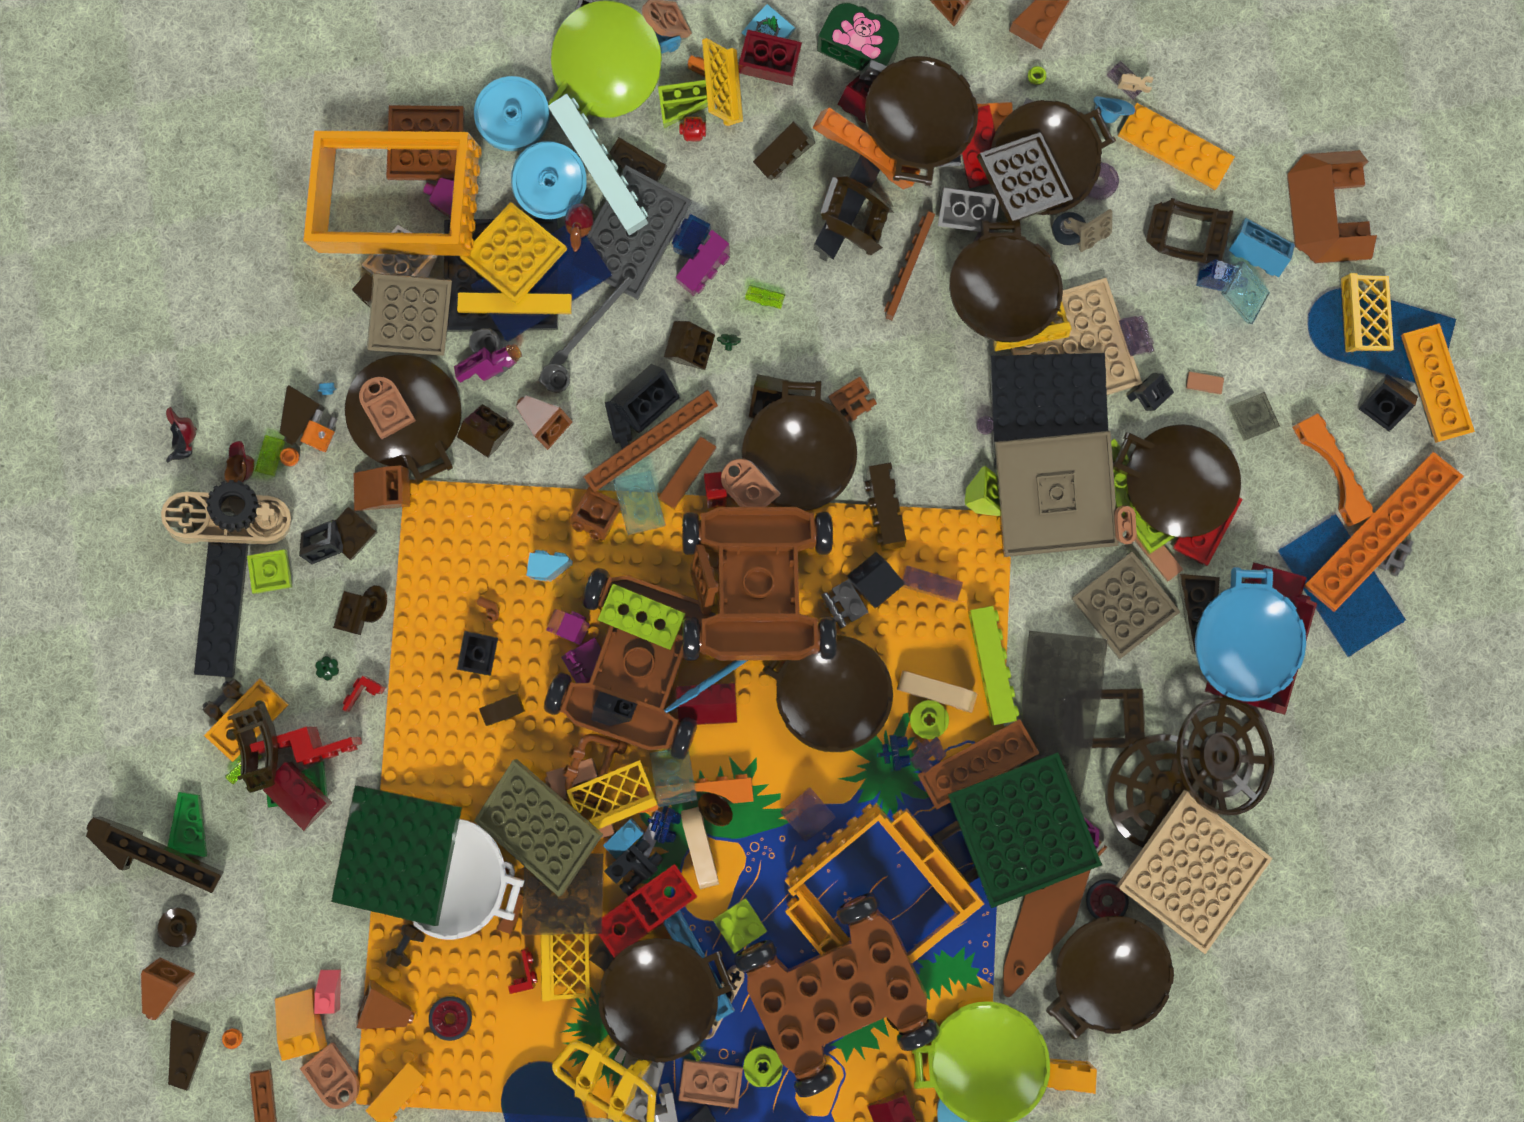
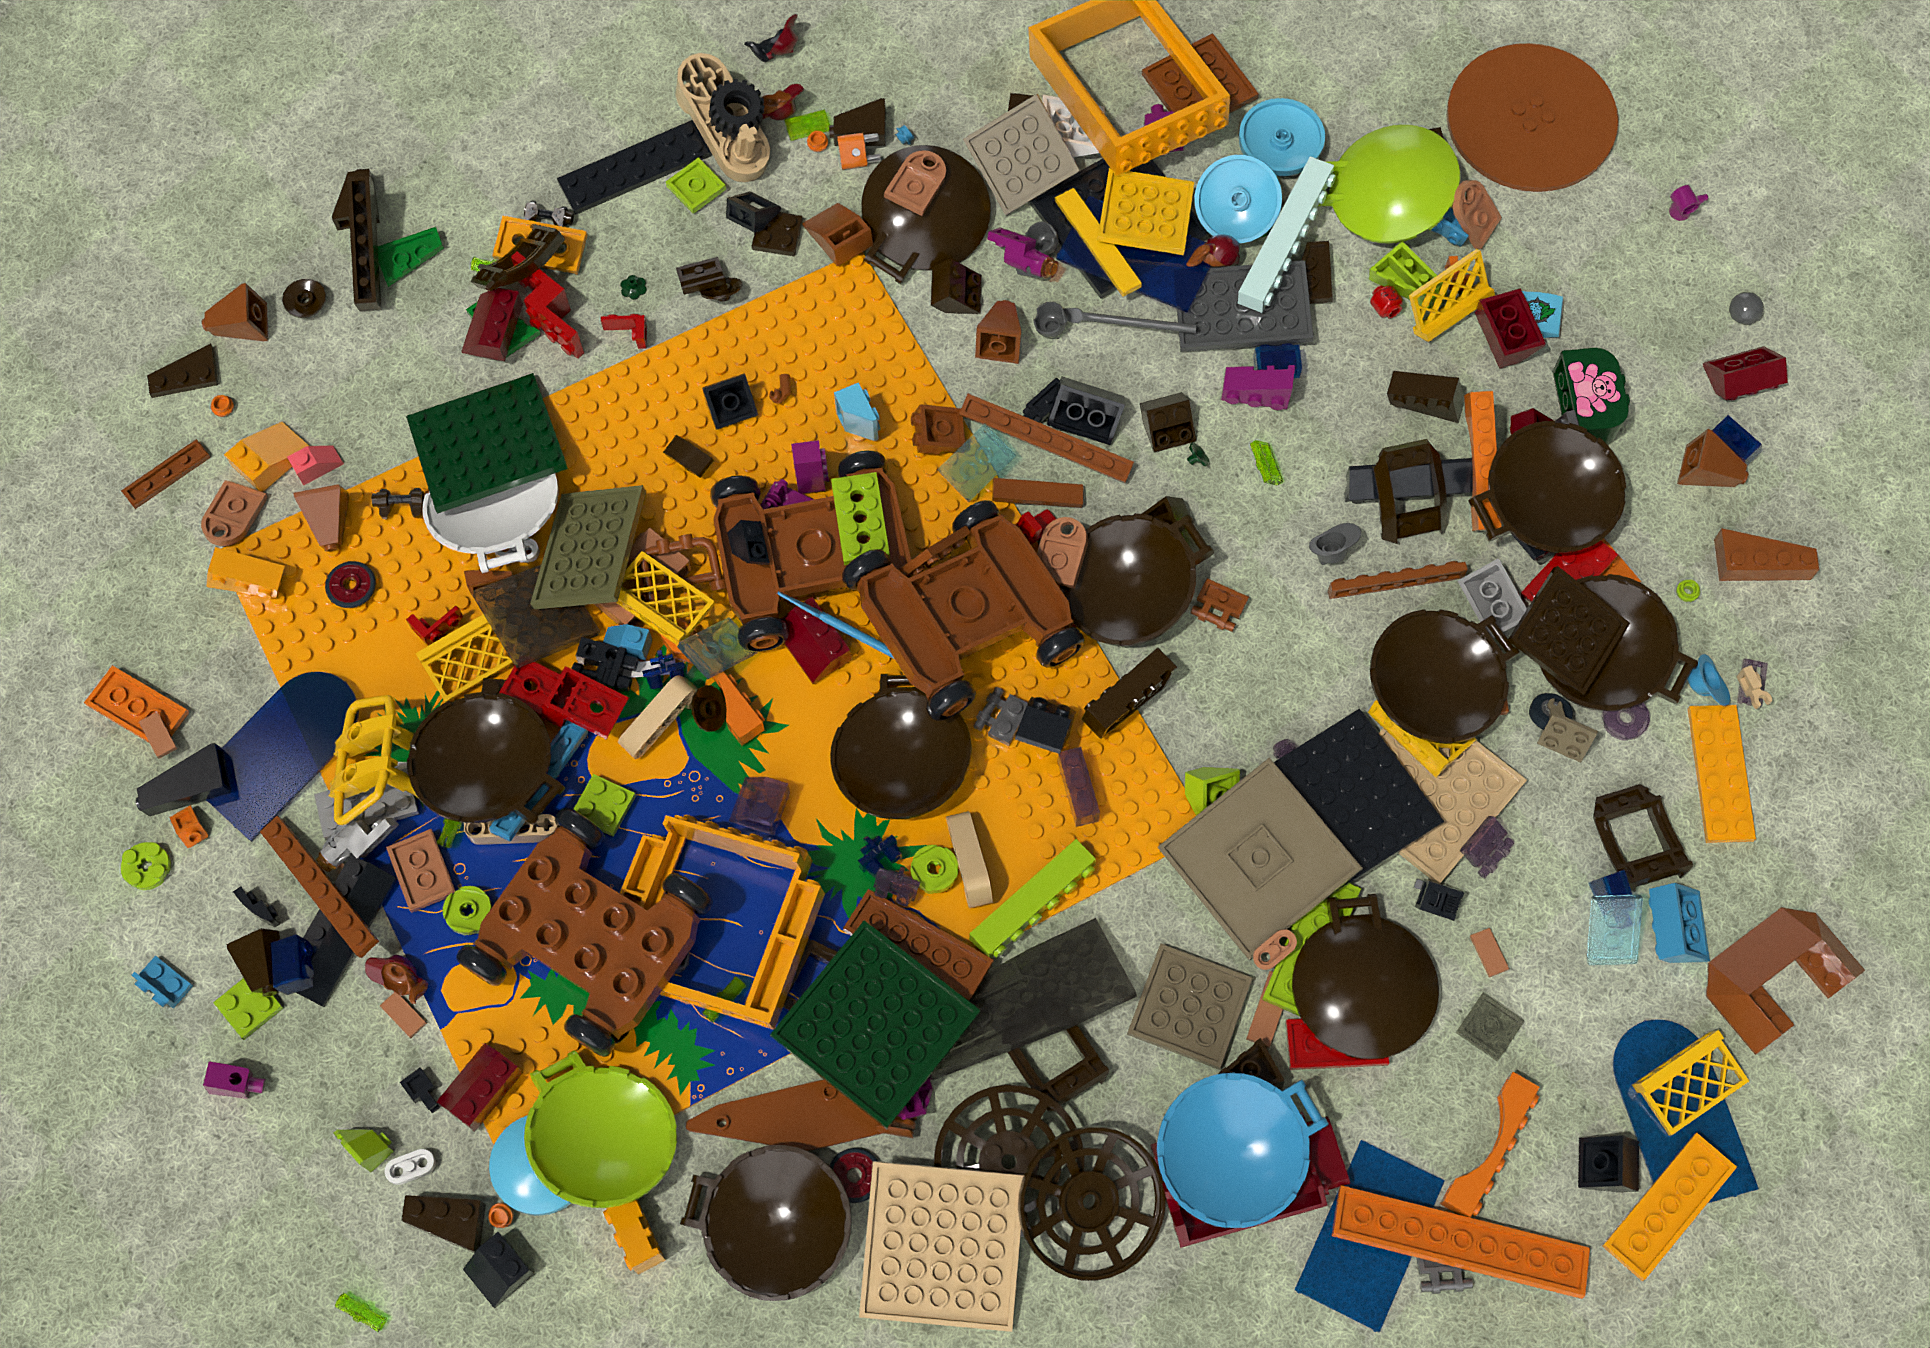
camera: 60 degrees right, 15 degrees down
none -> clear neon green pin [702,976,746,1023]
none -> dark grey piece [1309,523,1361,565]

